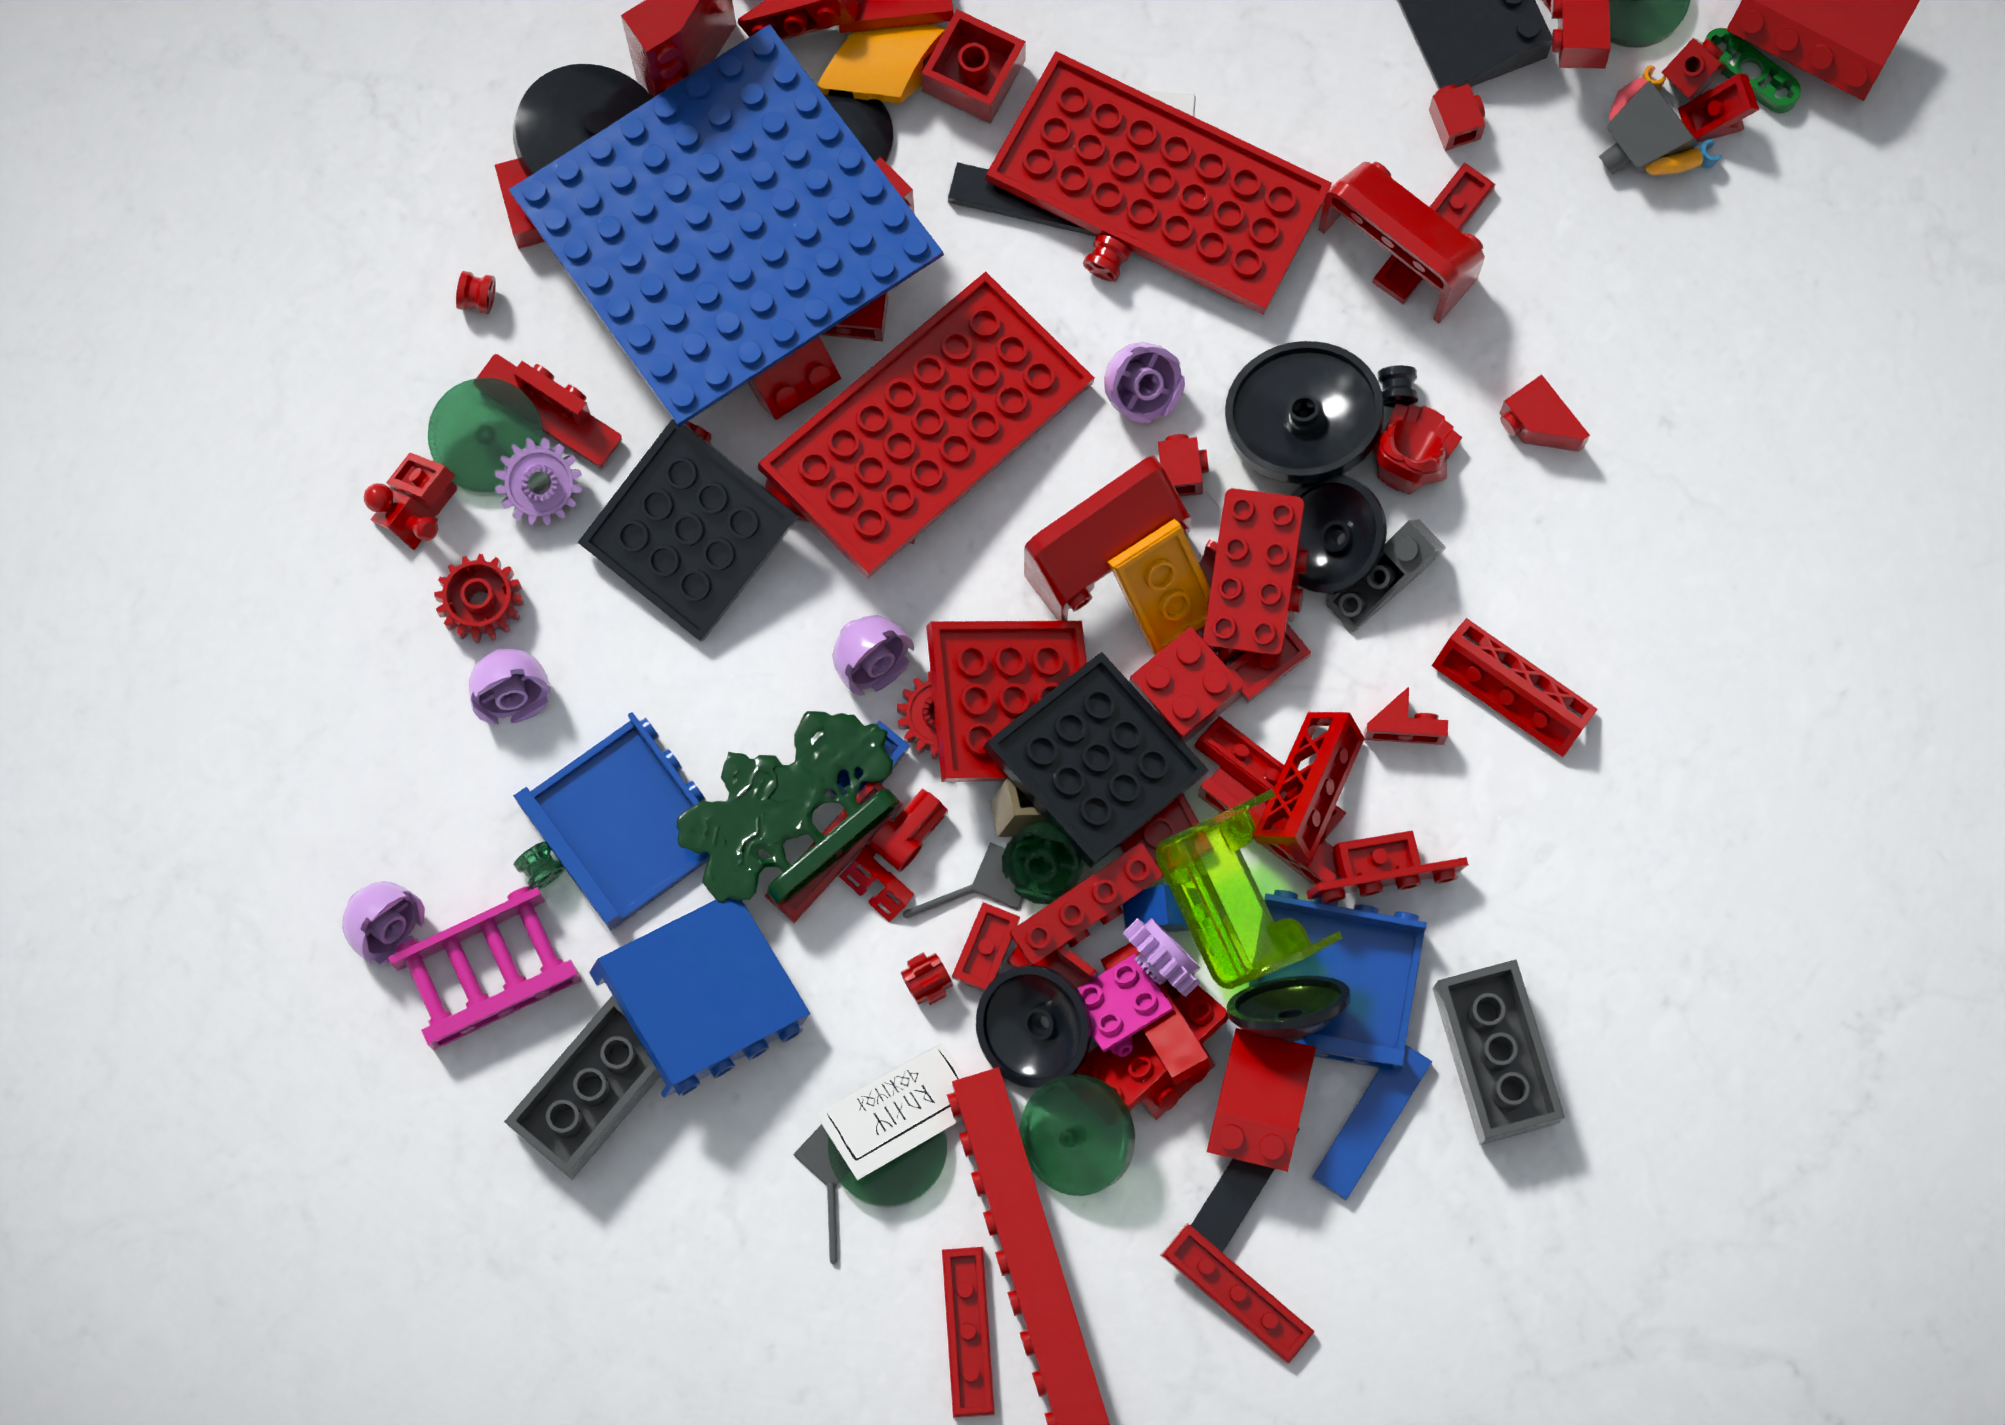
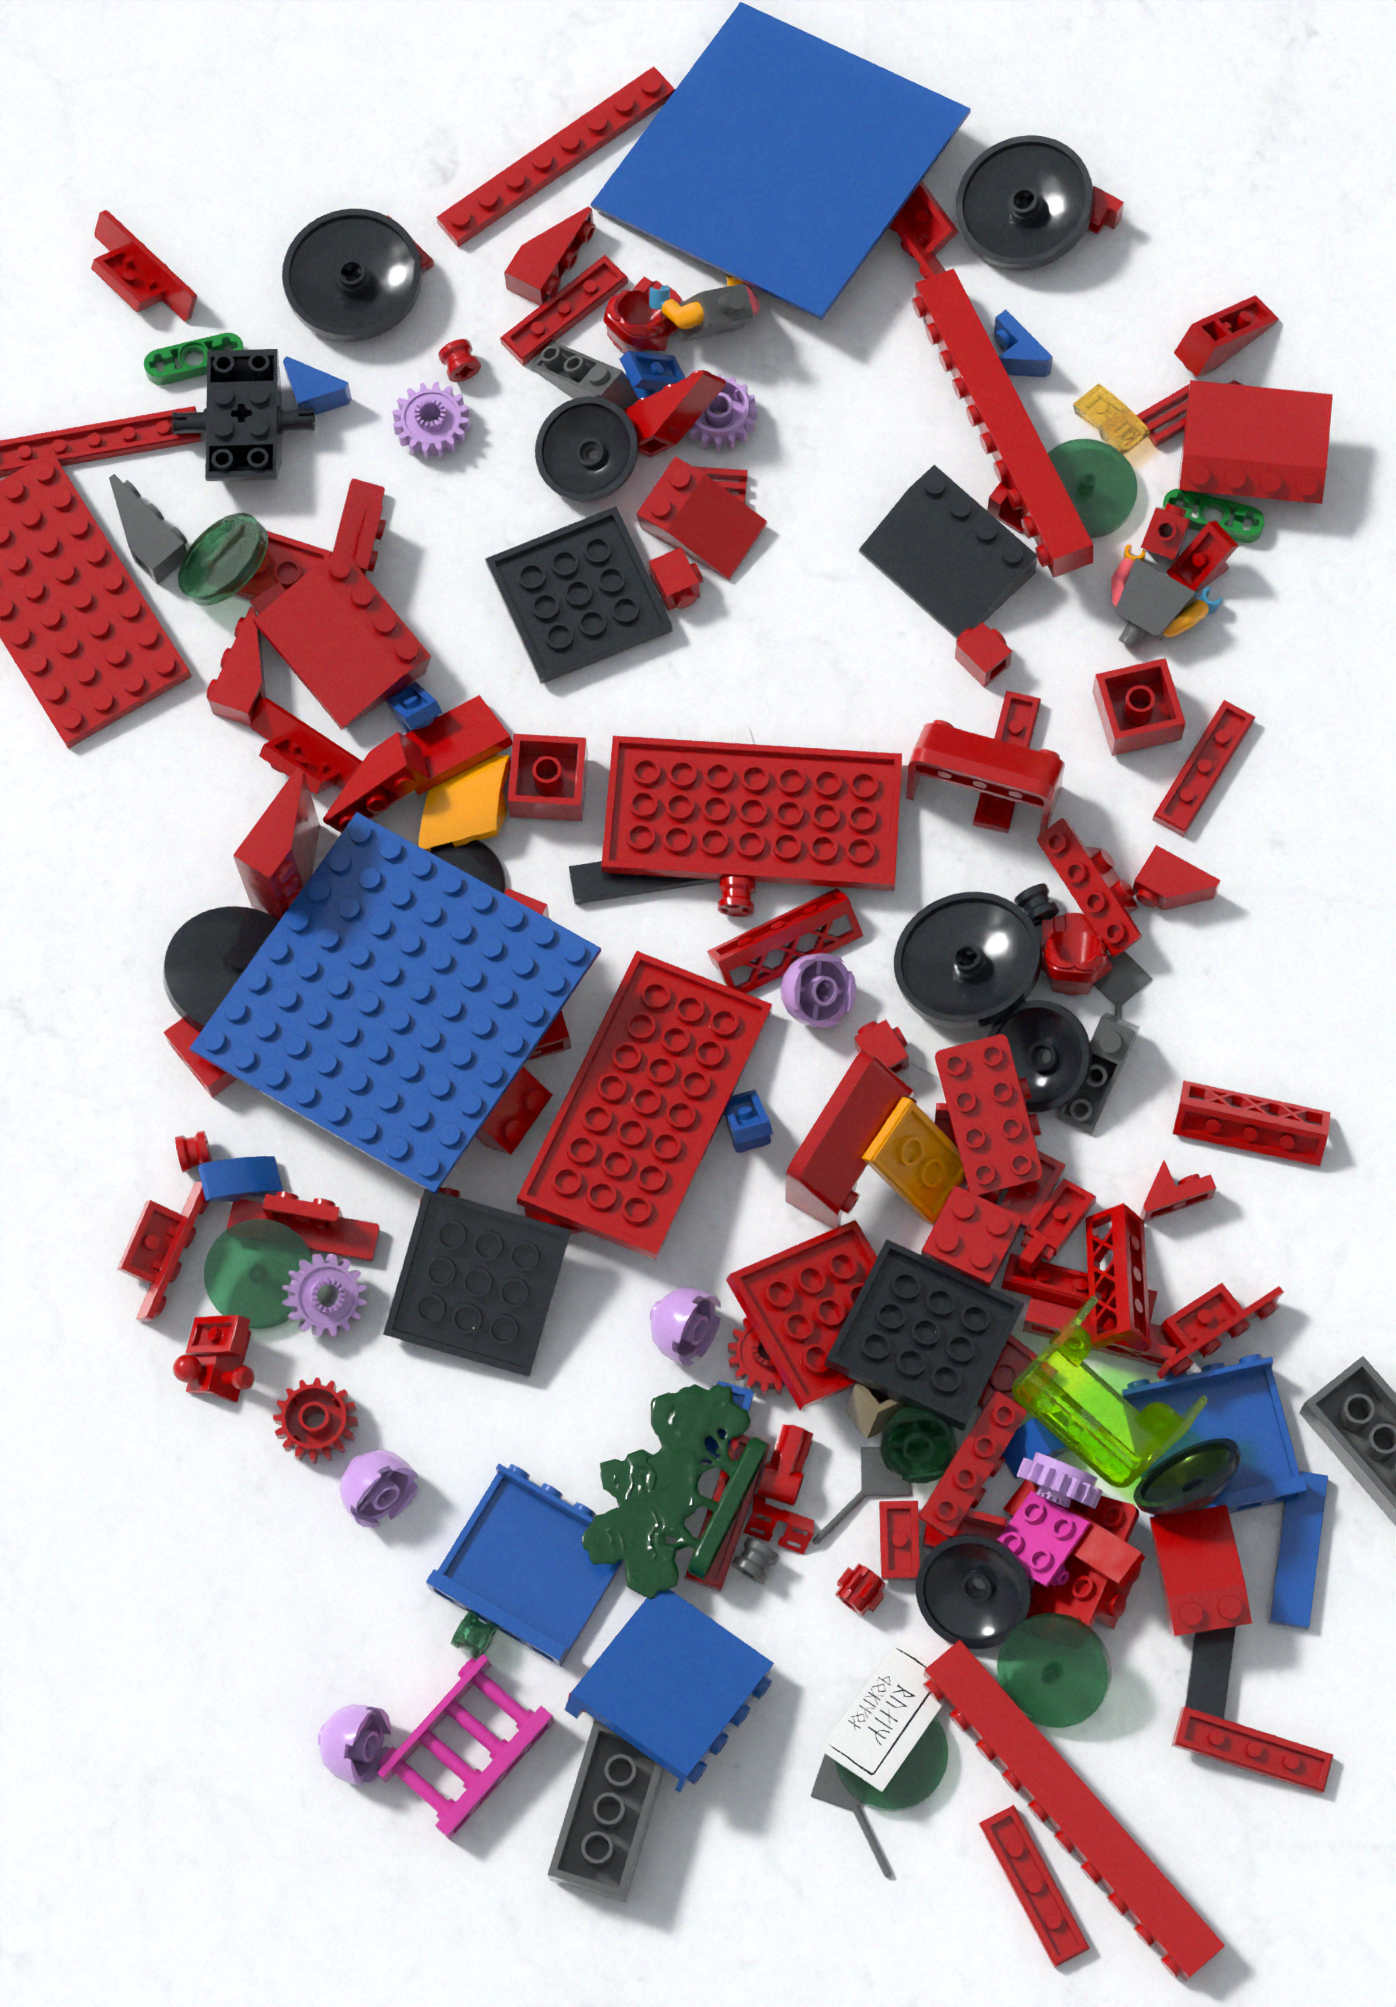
camera: 20 degrees left, 5 degrees down
none -> red bracket [117,1181,210,1322]
none -> blue slope [198,1156,283,1202]
none -> red fence [707,888,864,994]
none -> blue slope [724,1089,773,1153]
none -> dark grey wheel [731,1537,780,1585]
none -> red hinge [1018,1178,1096,1275]
none -> red bracket [1037,818,1142,957]
none -> red brick [1092,658,1186,756]
none -> dark grey piece [1094,951,1152,1019]
none -> red tile [1152,700,1256,837]

